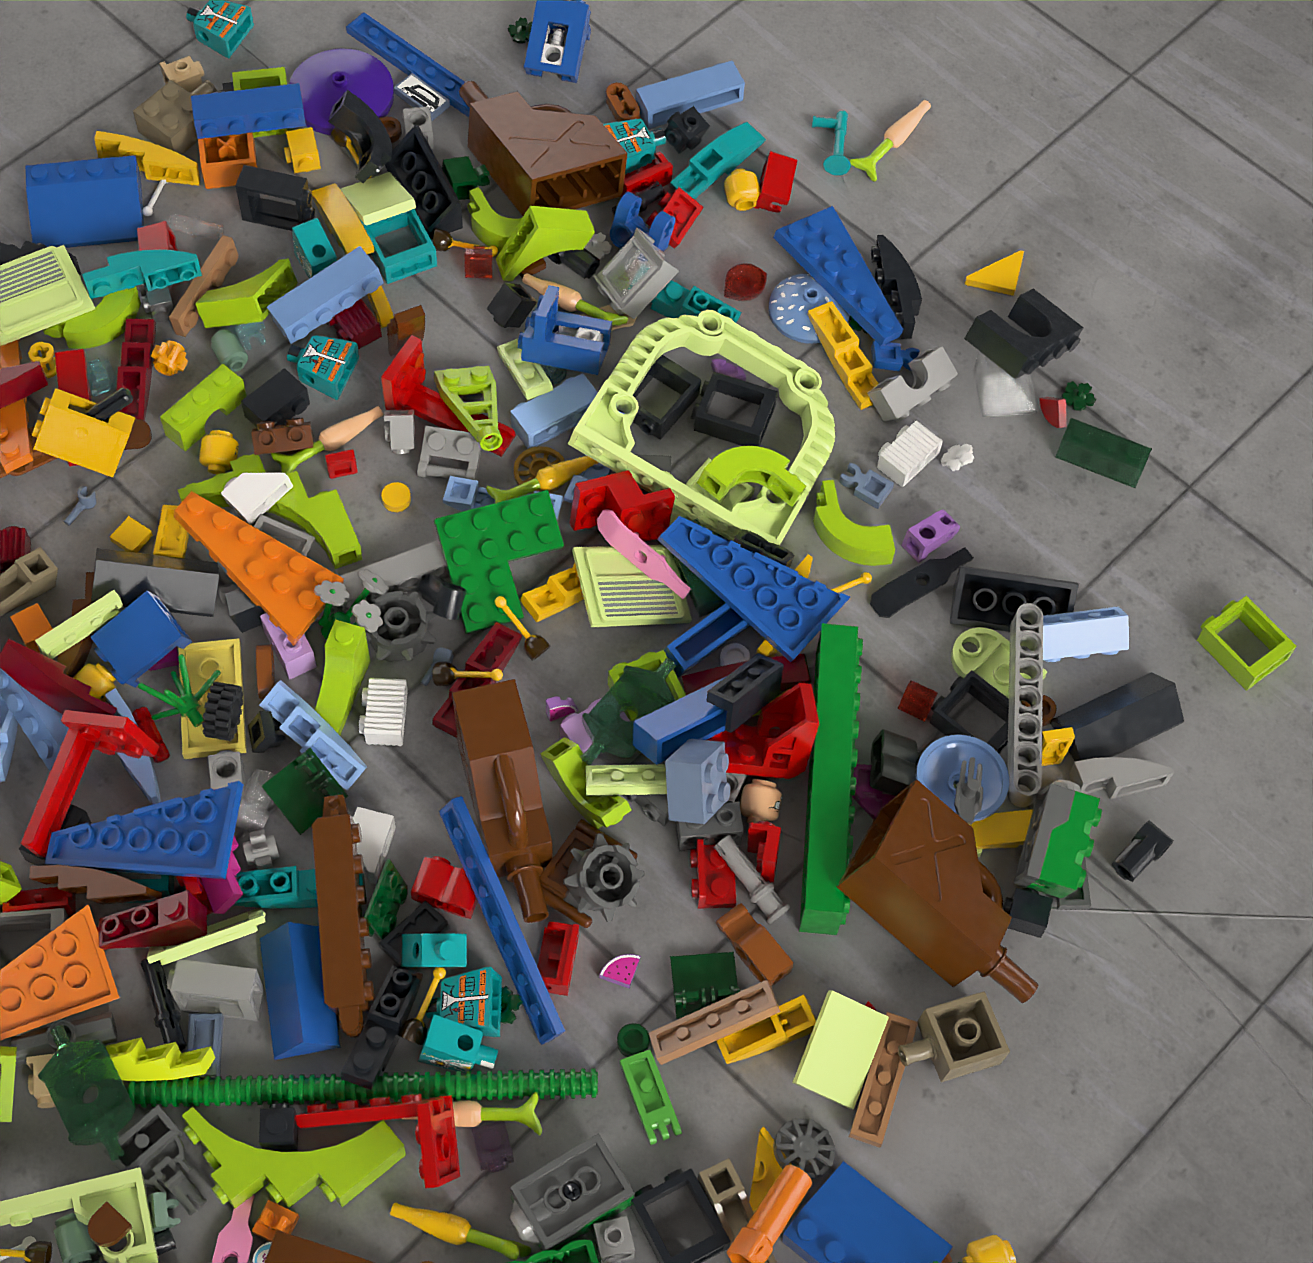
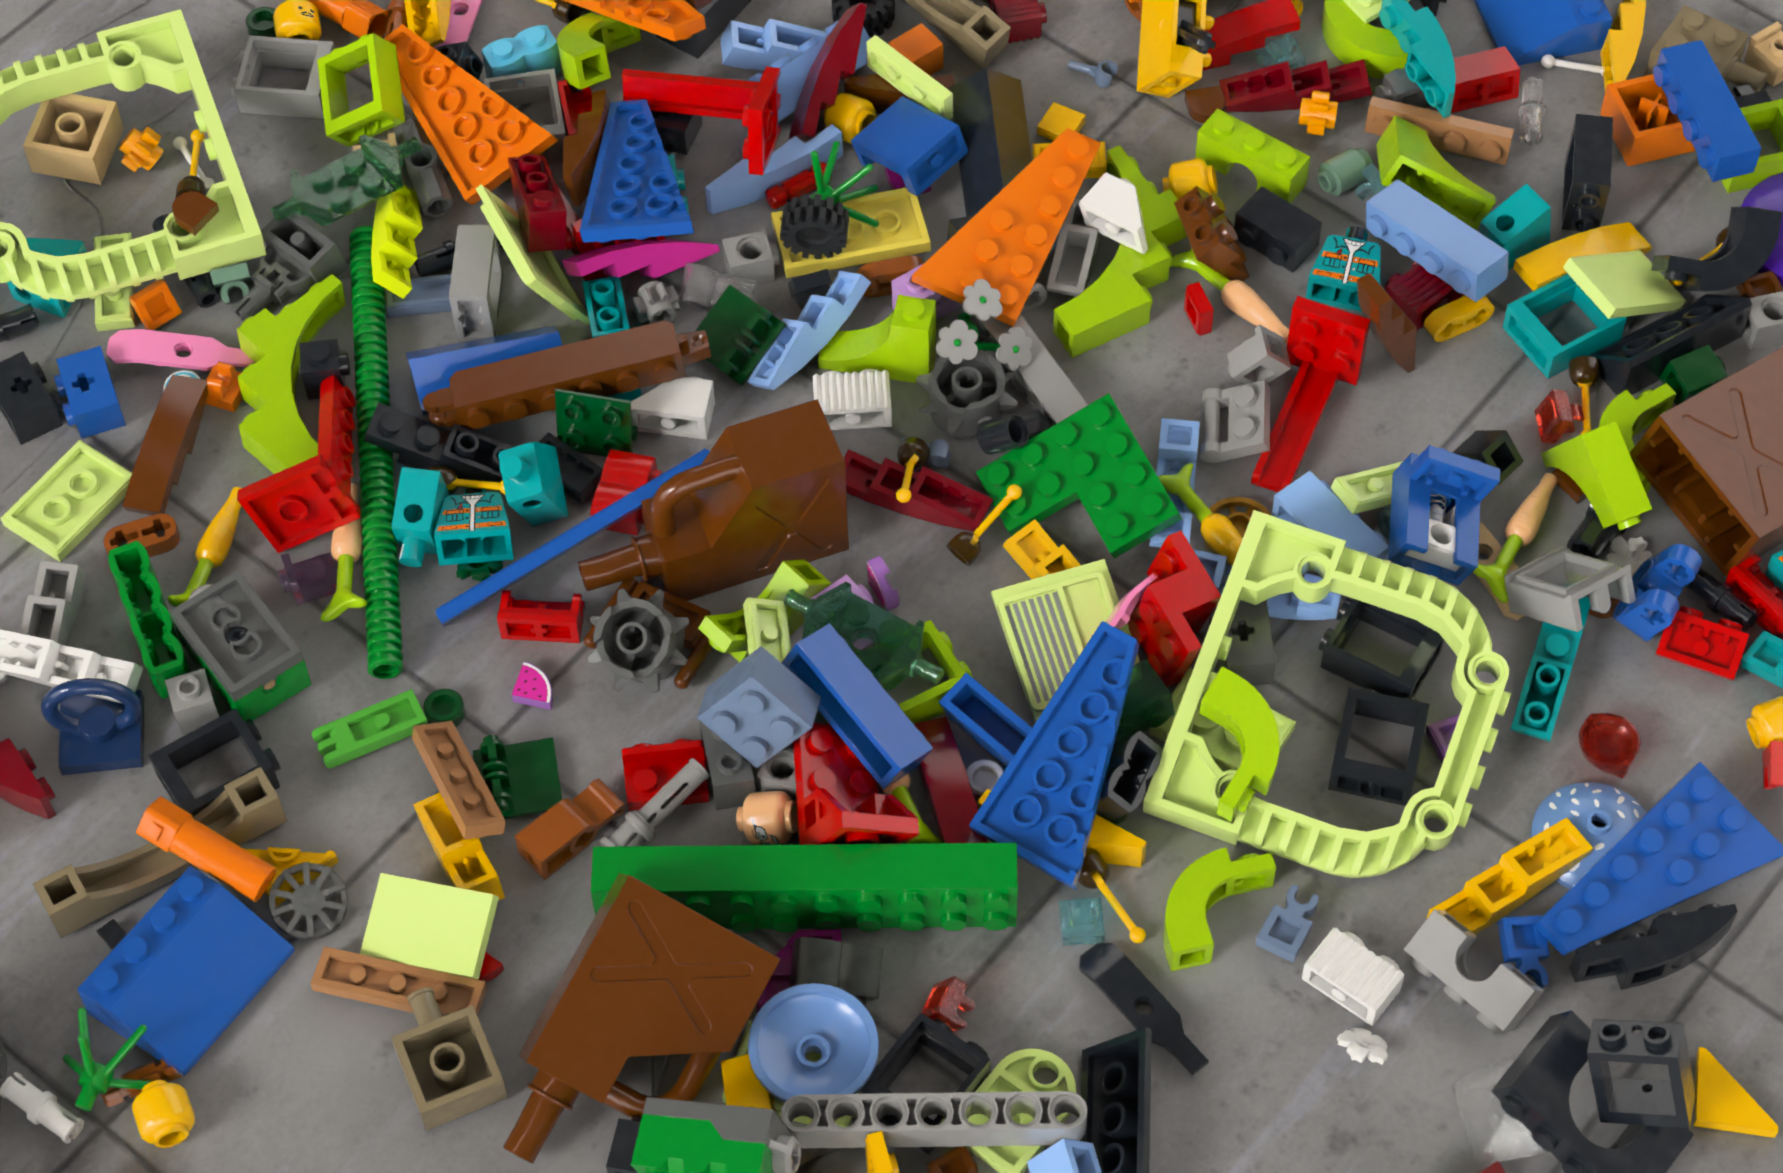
camera: 90 degrees right, 5 degrees down
yellow brick [284,127,321,173] -> none
yellow tile [381,482,411,512] -> none
lime plate [434,366,503,451] -> none
black panel [706,653,784,733] -> none
red bracket [747,821,781,884] -> none
medium lavender leg [901,509,960,563] -> none
dark grey piece [954,757,983,825] -> none
none -> clear light blue tile [1059,898,1105,946]
none -> black window [1587,1019,1695,1128]

